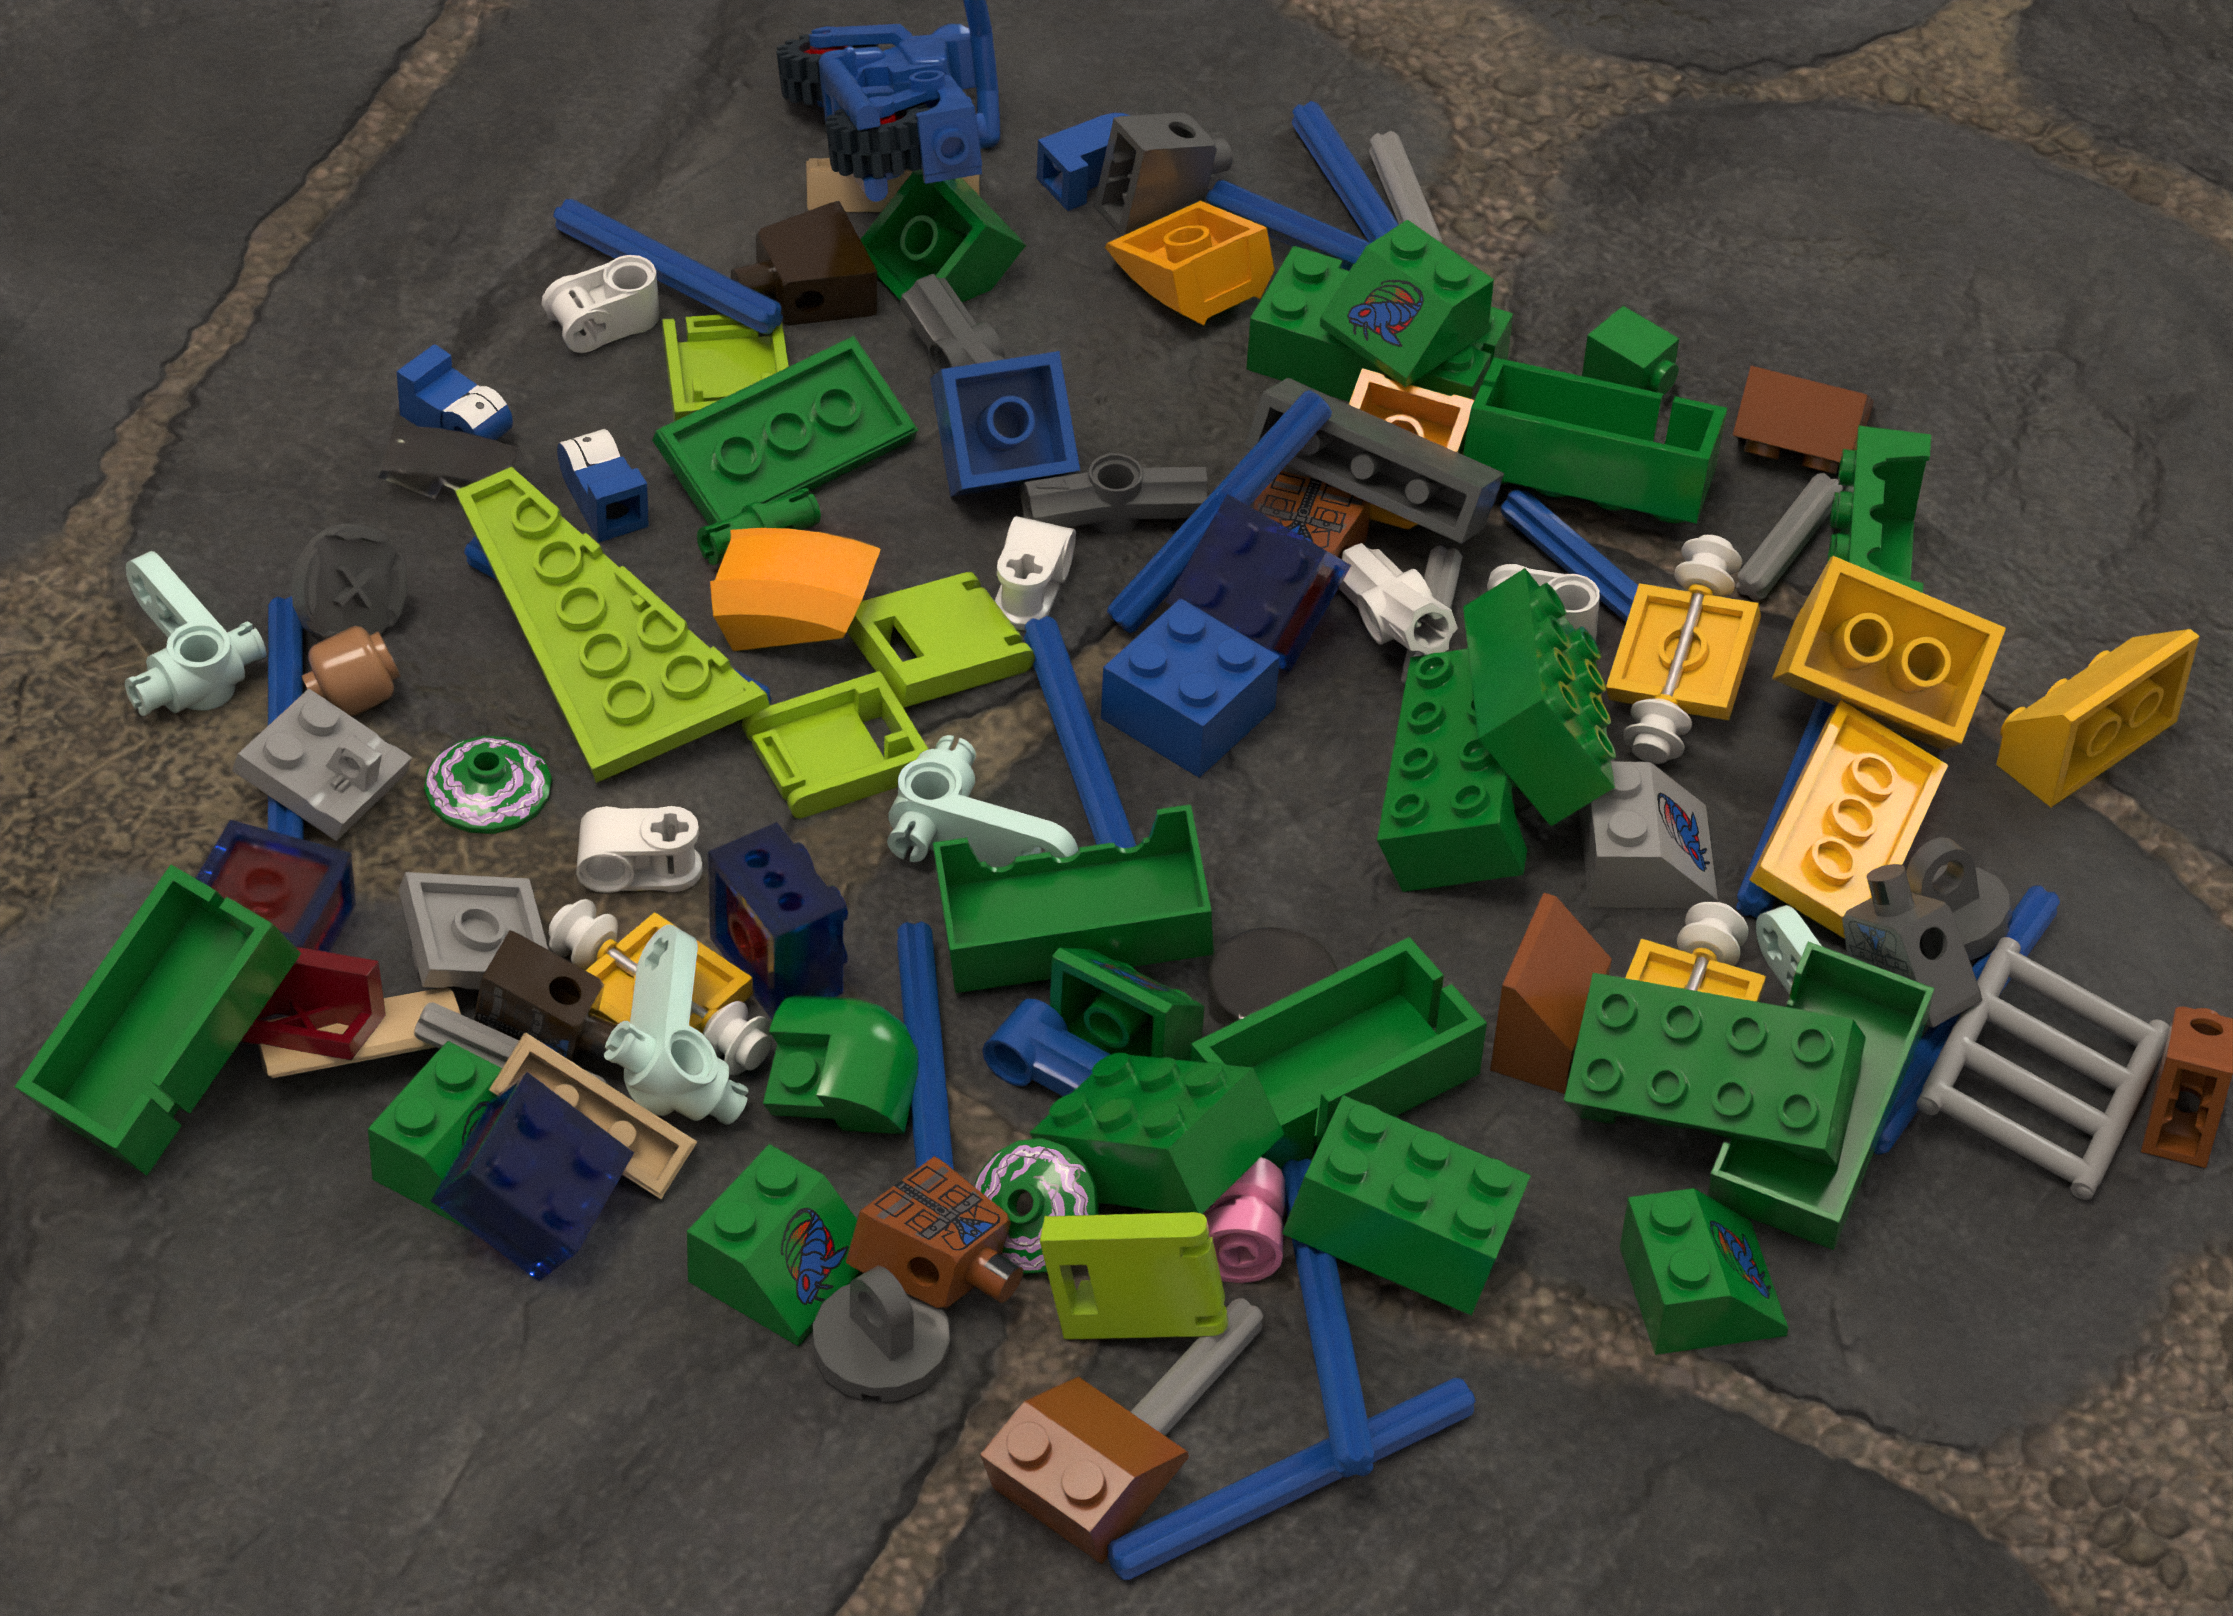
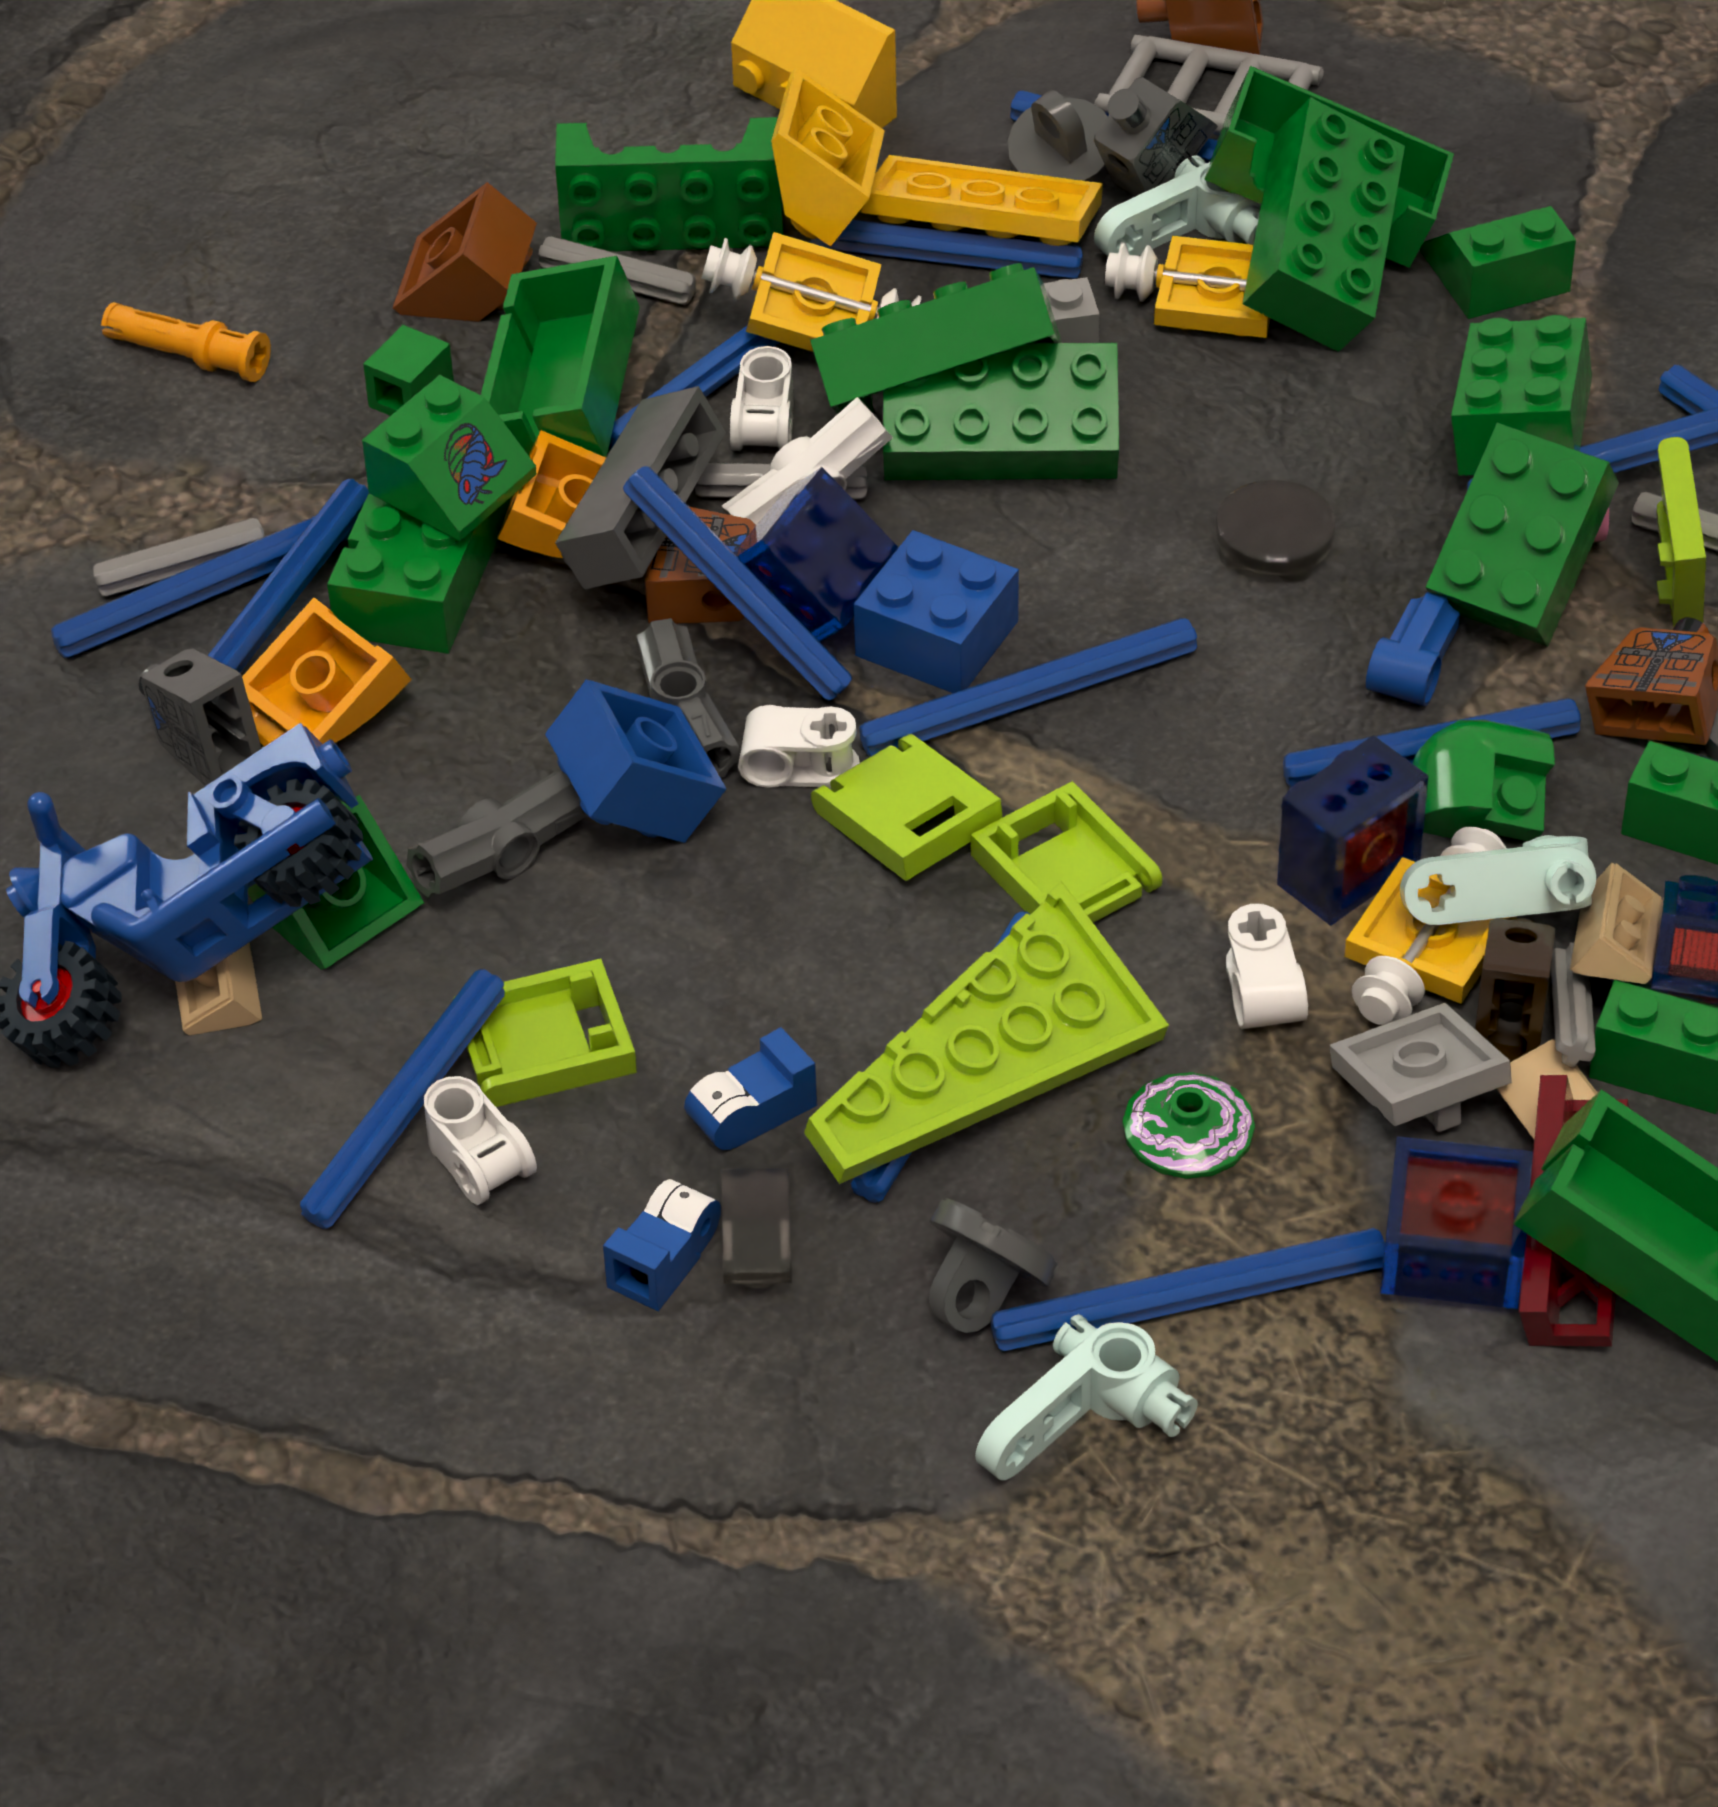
camera: 95 degrees left, 0 degrees up
light grey hinge [232,689,412,841] -> none
medium nougat head [302,626,401,717] -> none
green tile [652,336,918,525] -> none
green pin [697,488,821,565] -> none
light orange slope [710,528,881,651] -> none
dark brown torso [731,201,877,326] -> none
light aqua piece [887,735,1078,867] -> none
green piece [933,804,1214,993] -> none
dish [974,1138,1099,1274] -> none
blue leg [1036,113,1131,211] -> none
green slope [1050,948,1205,1061] -> none
green piece [1190,937,1487,1171] -> none
dark orange slope [1490,893,1612,1094] -> none
none -> light orange pin [101,302,271,383]

